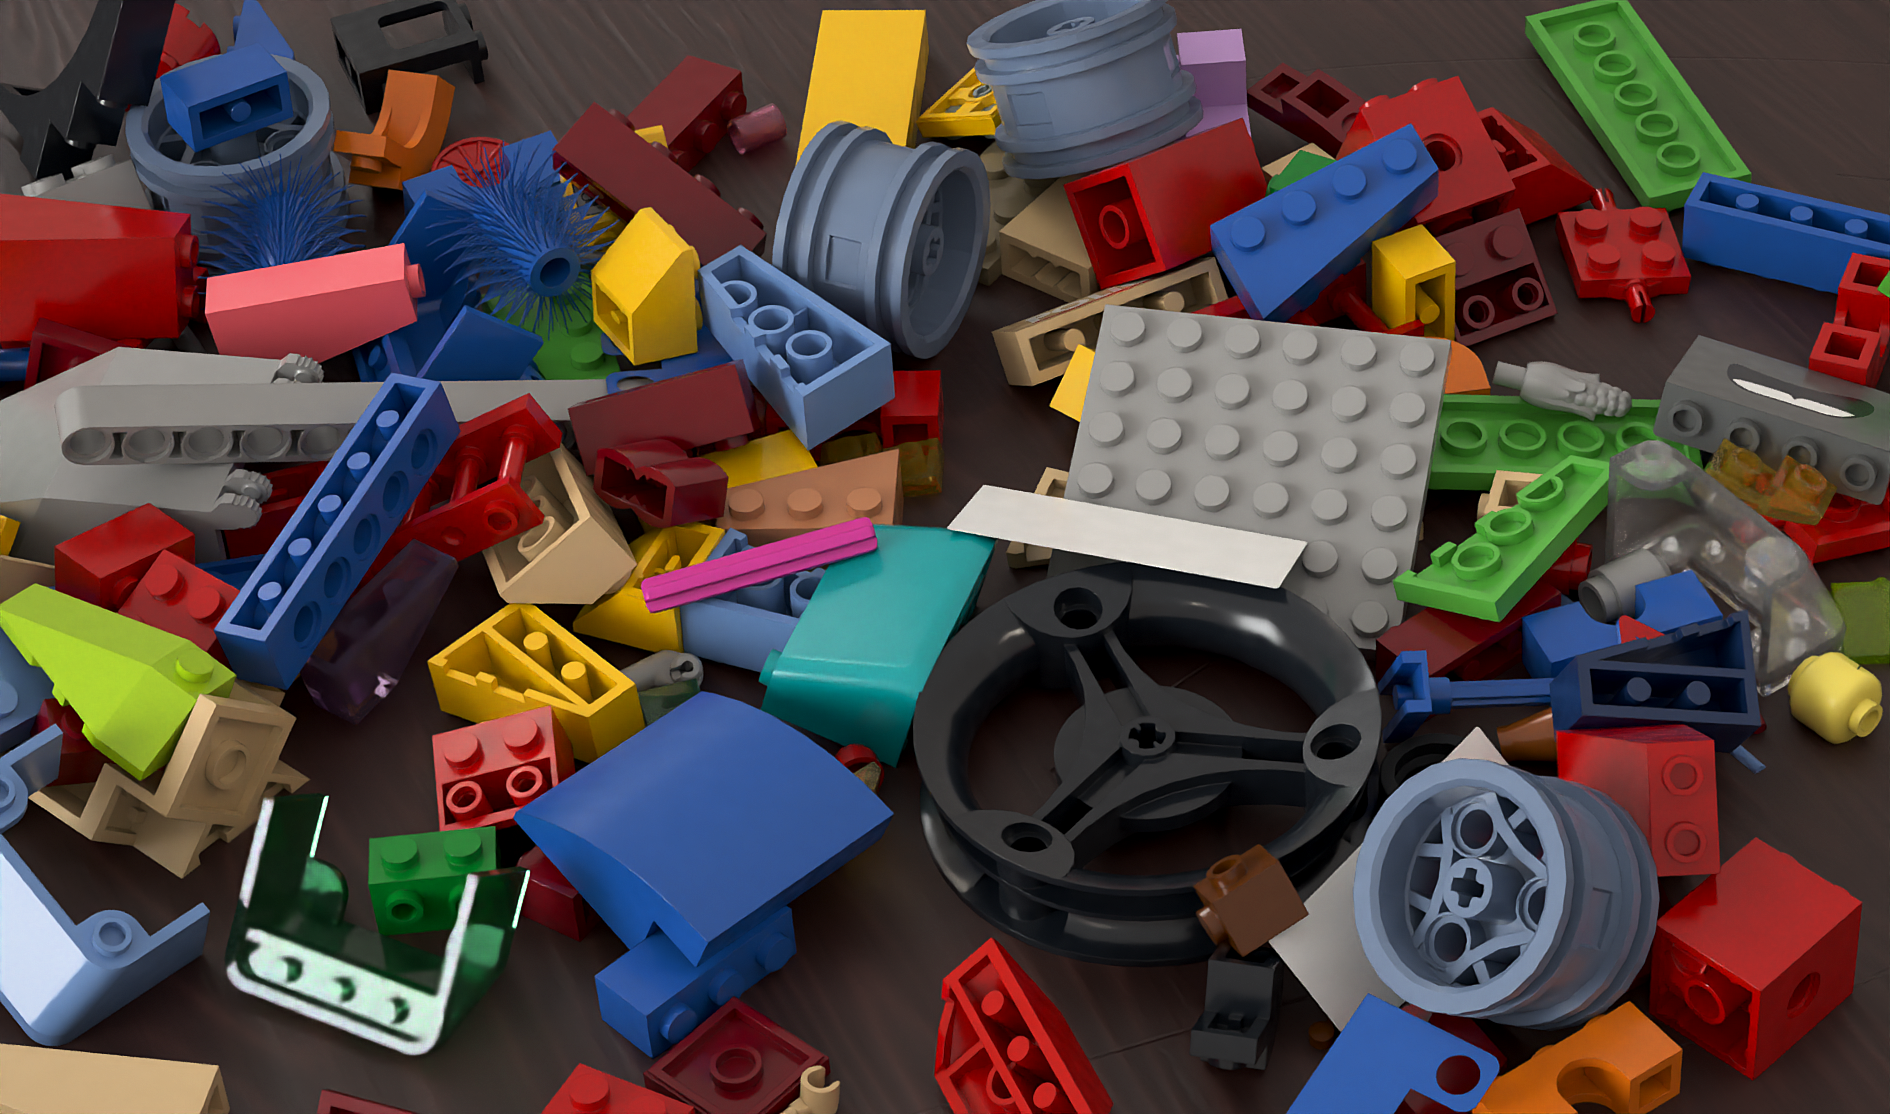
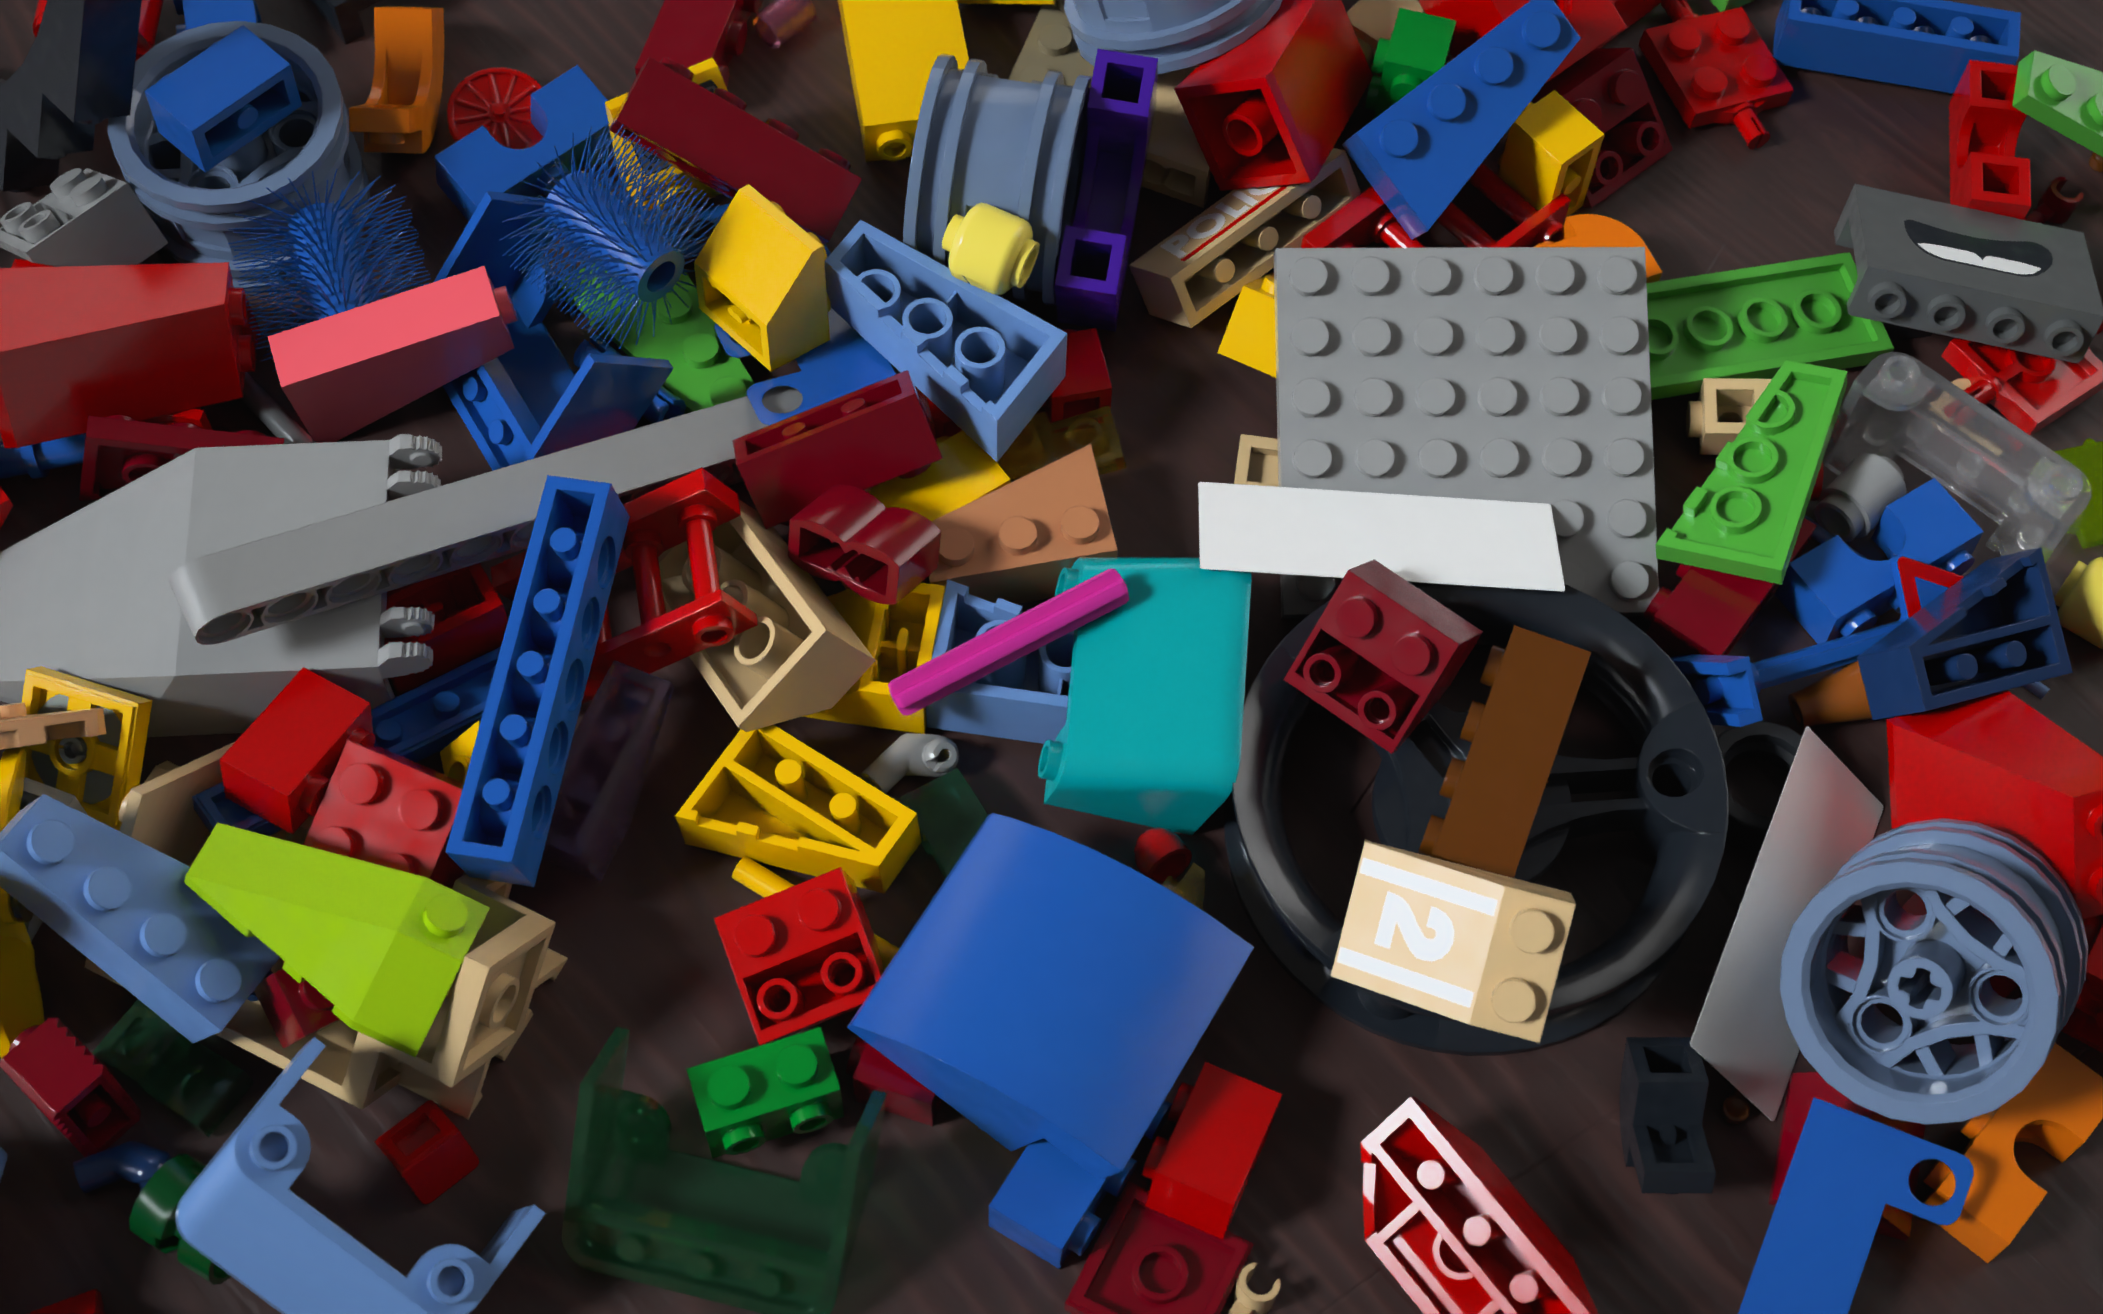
camera: 20 degrees left, 20 degrees up
reddish brown brick [1193,844,1310,957] -> none
light grey piece [1492,361,1632,421] -> none
clear yellow slope [1697,438,1838,525] -> none
none -> red slope [374,1099,479,1205]
none -> light yellow head [942,203,1040,295]
none -> dark purple arch [1055,49,1158,332]
none -> red brick [1142,1062,1282,1240]
none -> dark red slope [1284,559,1483,754]
none -> tan slope [1331,840,1576,1043]
none -> reddish brown brick [1418,625,1591,878]

